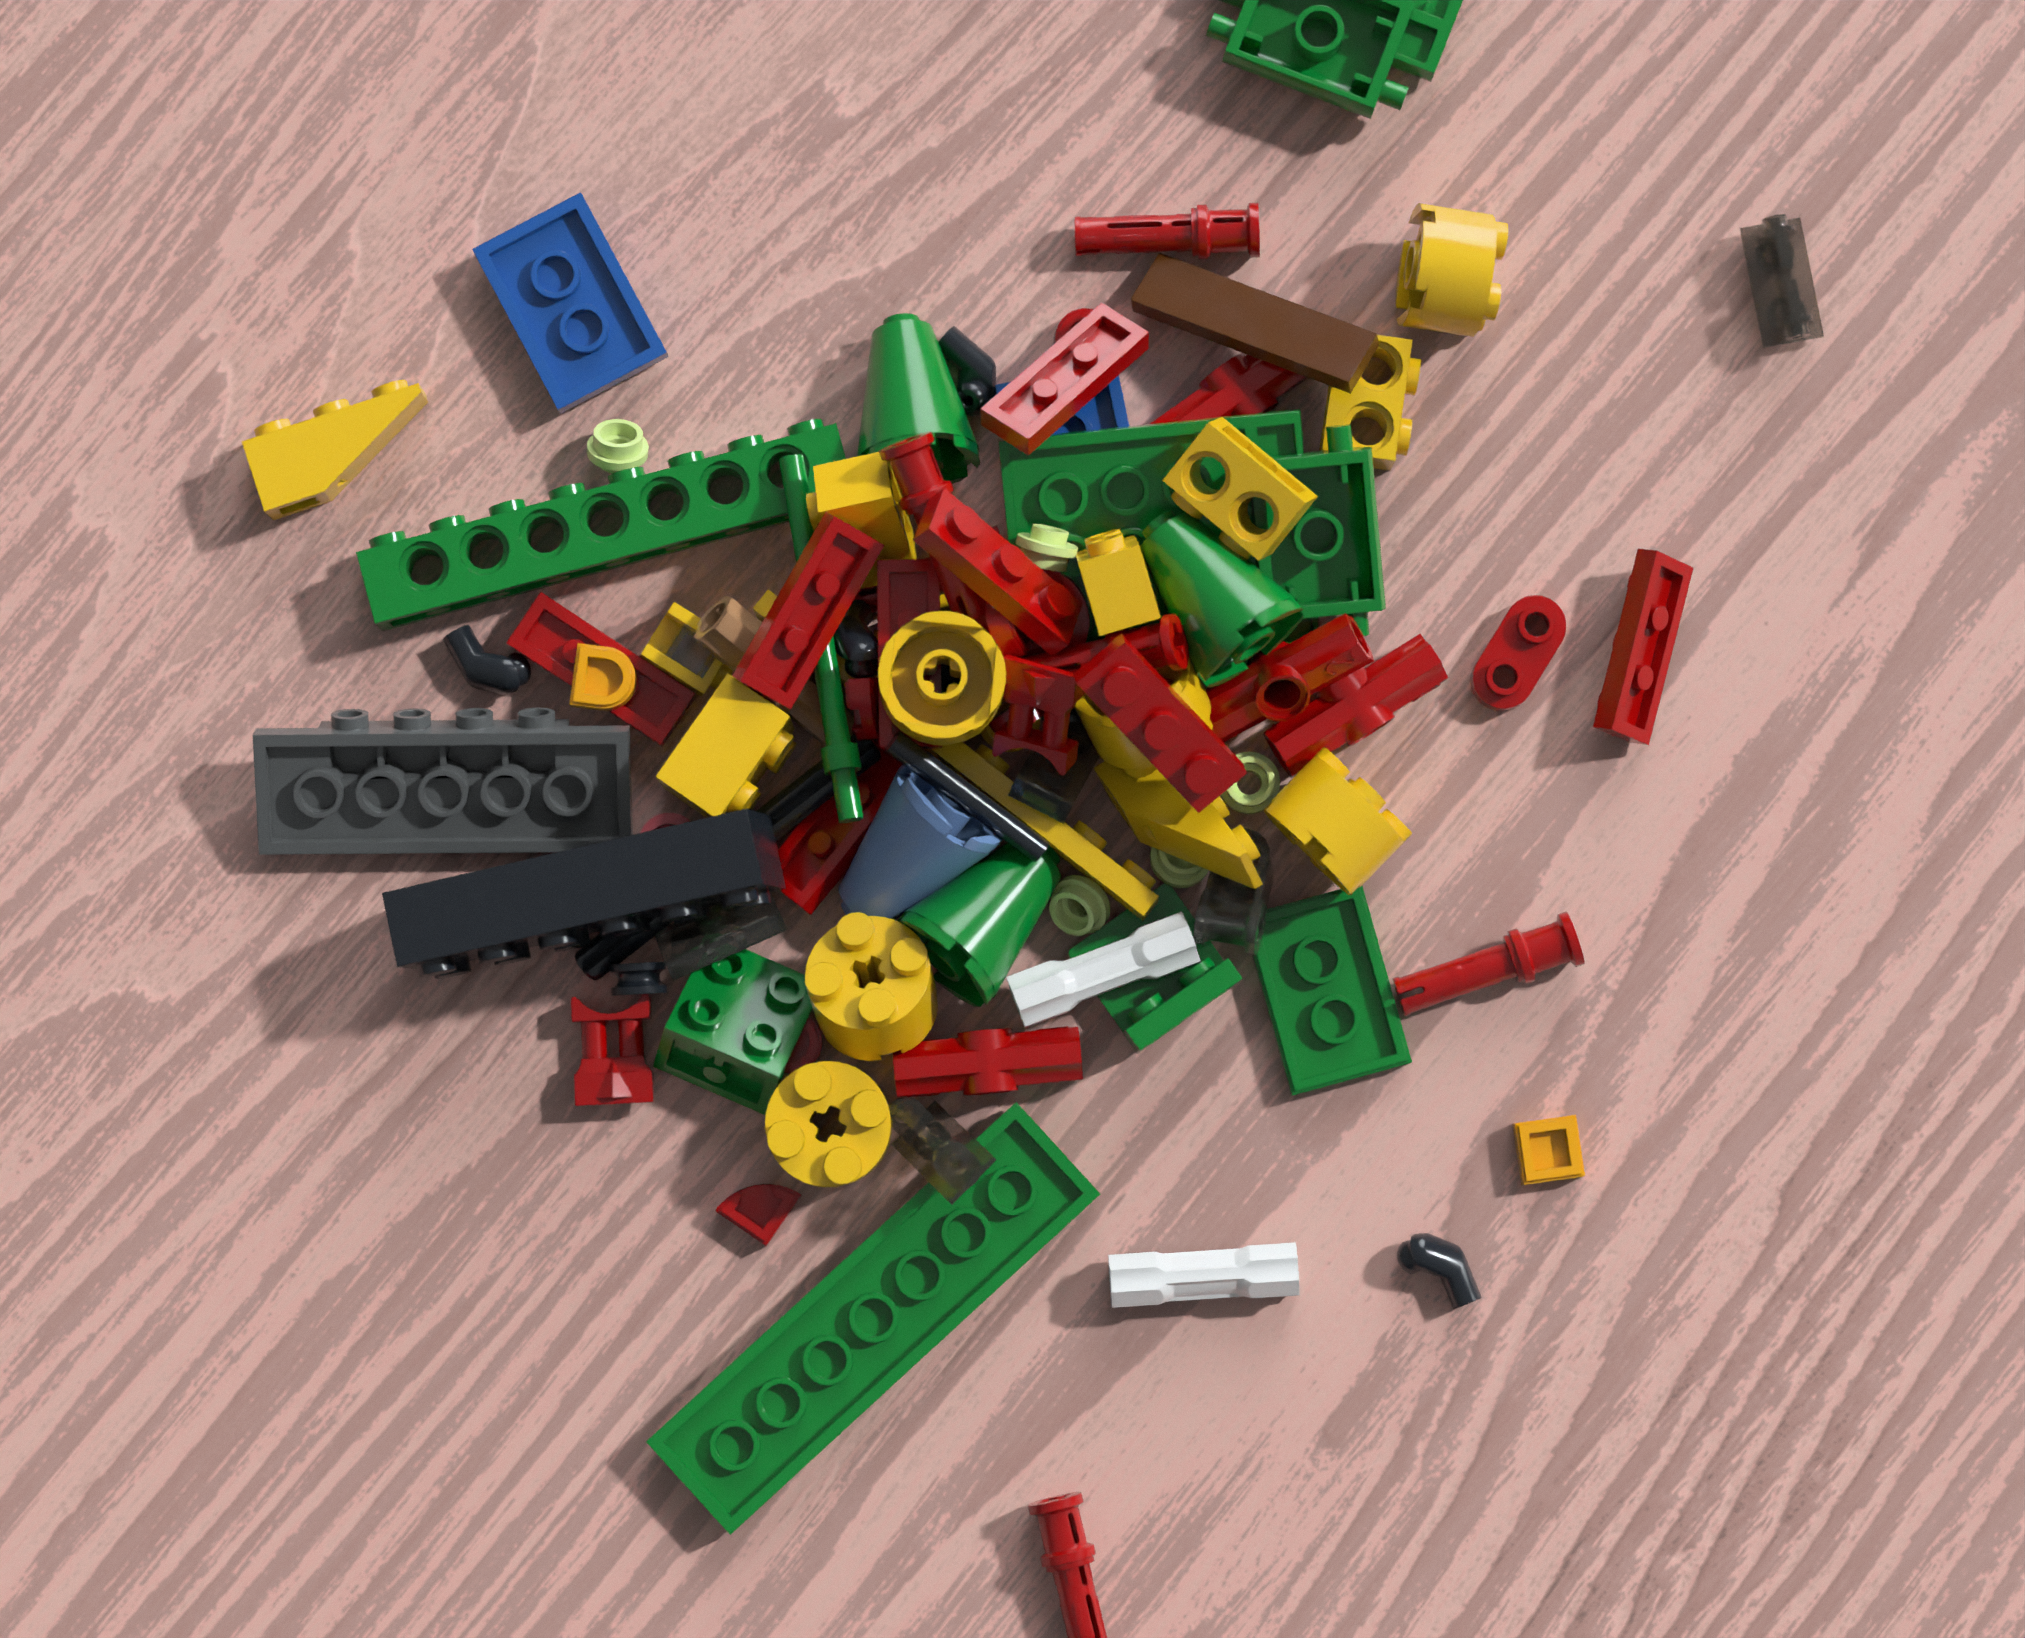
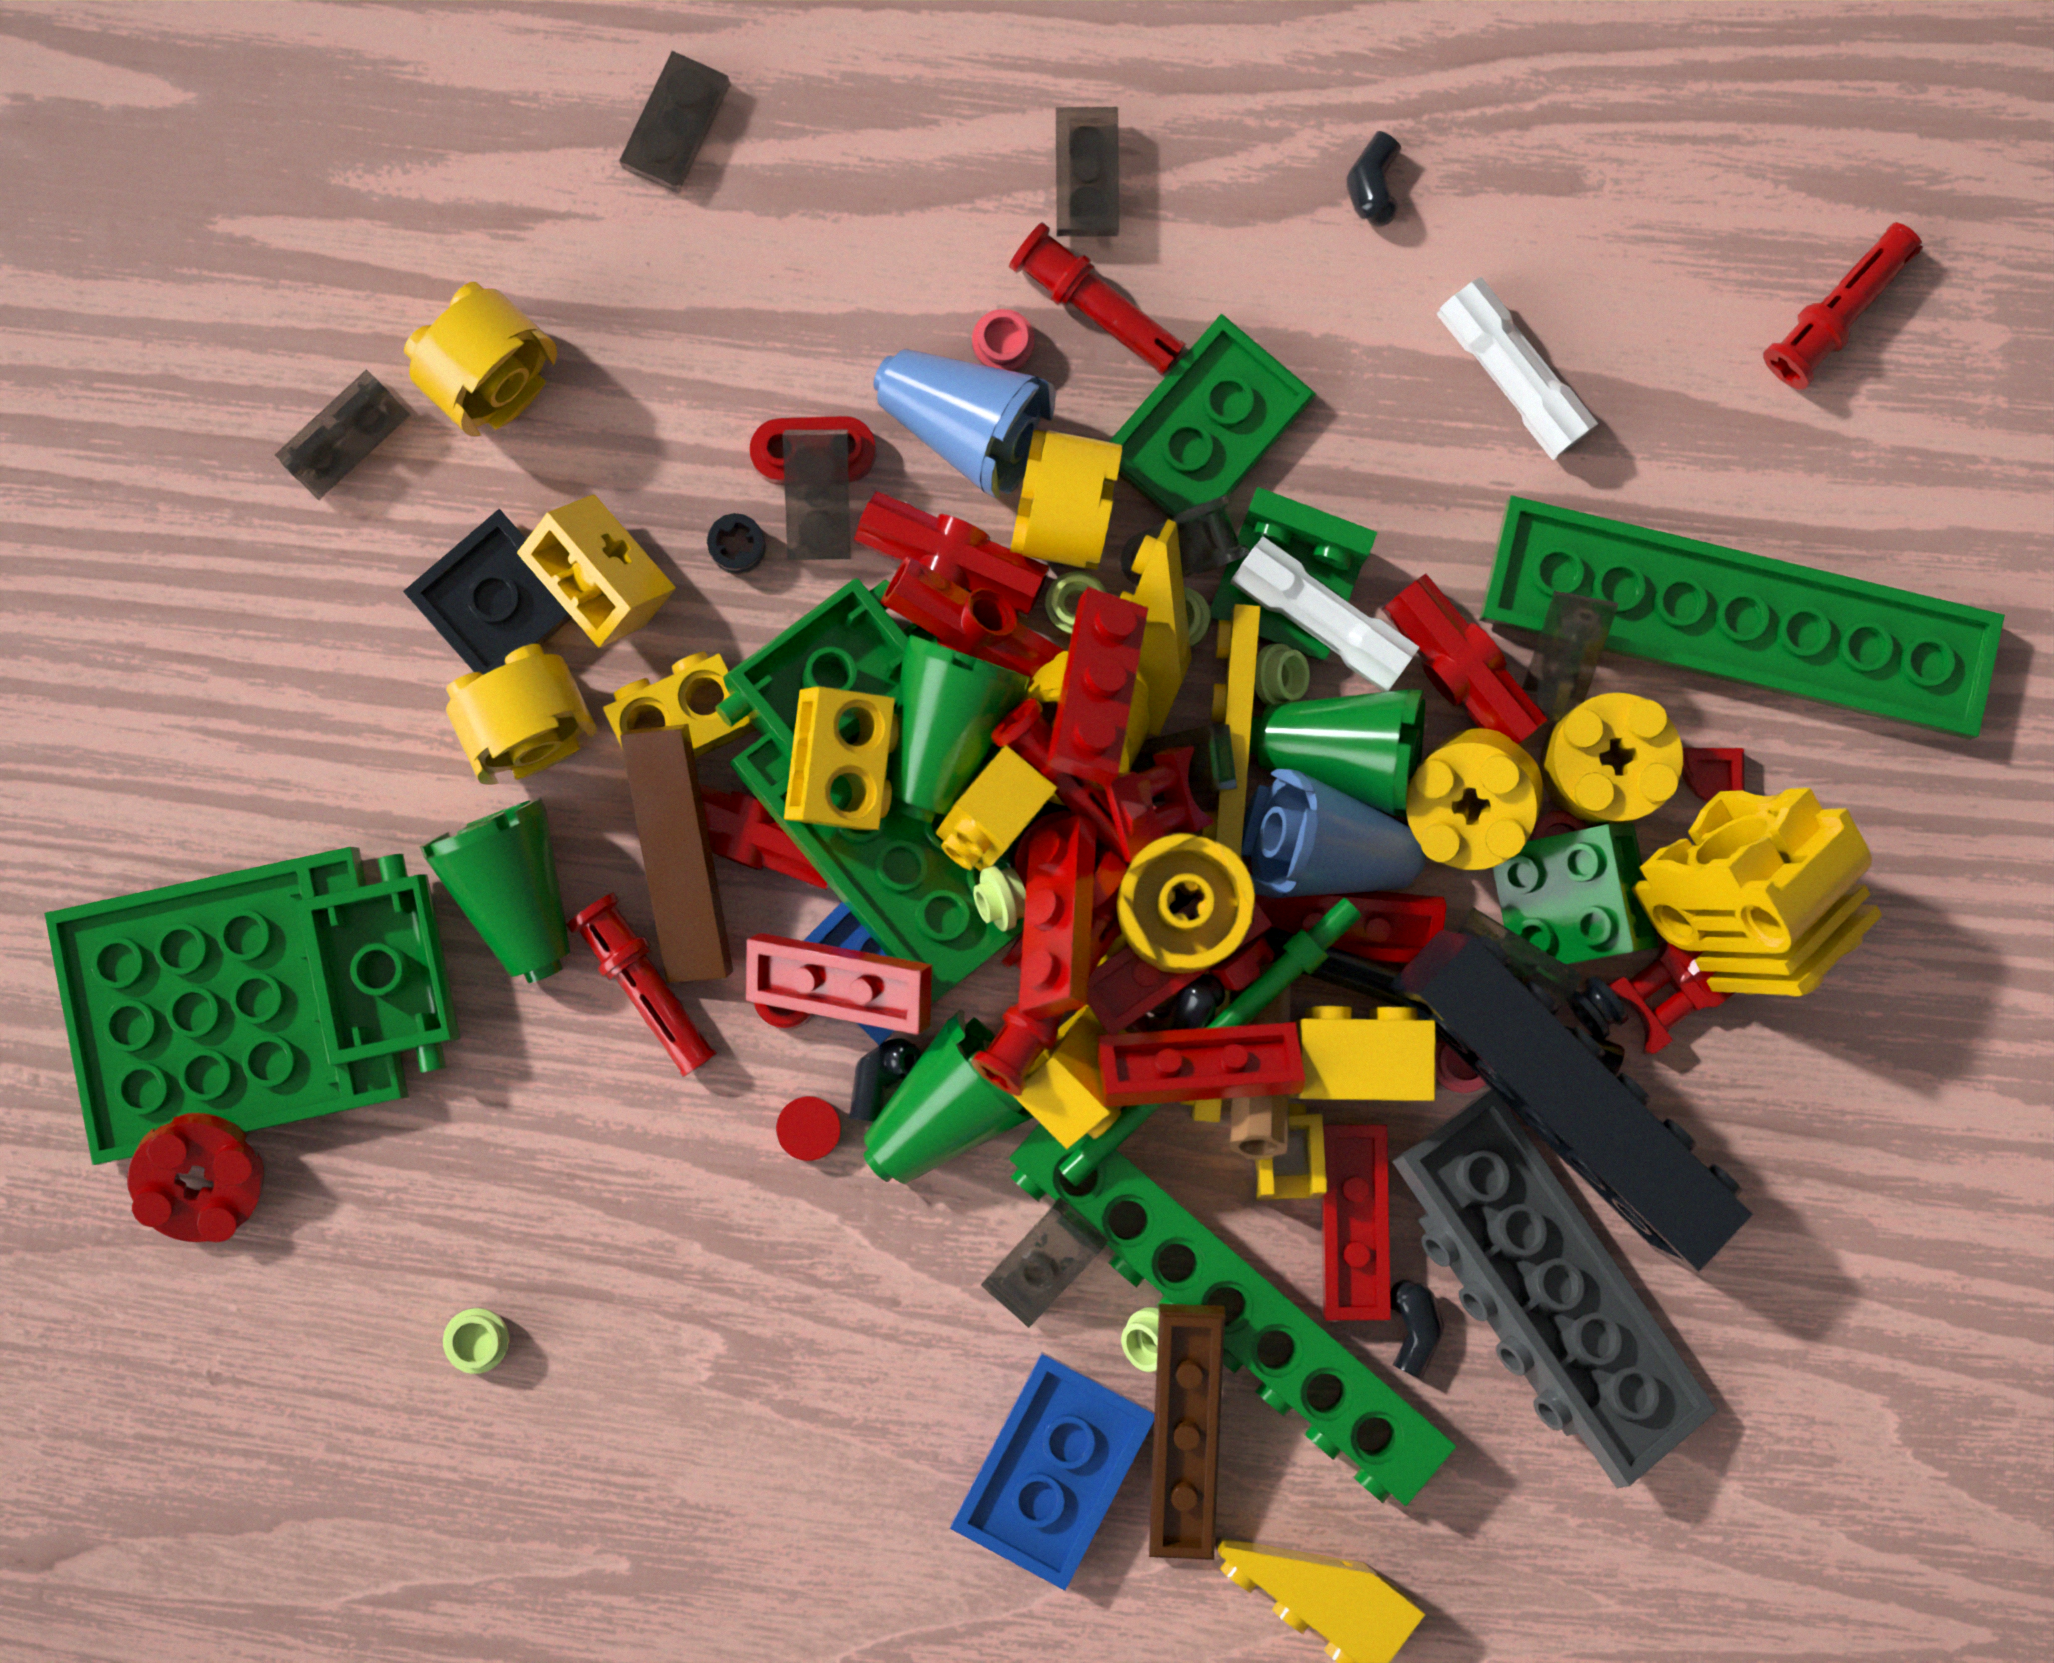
camera: 125 degrees left, 0 degrees up
light orange tile [569,643,637,711] -> none
black bar [885,731,1049,862] -> none
light orange tile [1512,1115,1585,1185] -> none
red plate [1593,549,1694,745] -> none
none -> black plate [403,508,572,675]
none -> yellow brick [404,281,557,437]
none -> green cone [420,797,571,983]
none -> yellow brick [517,494,676,648]
none -> clear smoke plate [619,51,731,194]
none -> black bush [707,513,766,575]
none -> red tile [776,1096,842,1161]
none -> clear smoke plate [783,429,852,560]
none -> medium blue cone [873,349,1056,498]
none -> coral plate [972,309,1035,371]
none -> clear smoke plate [981,1197,1109,1328]
none -> clear smoke plate [1055,107,1119,237]
none -> reddish brown tile [1149,1303,1225,1560]
none -> yellow piece [1631,788,1883,997]

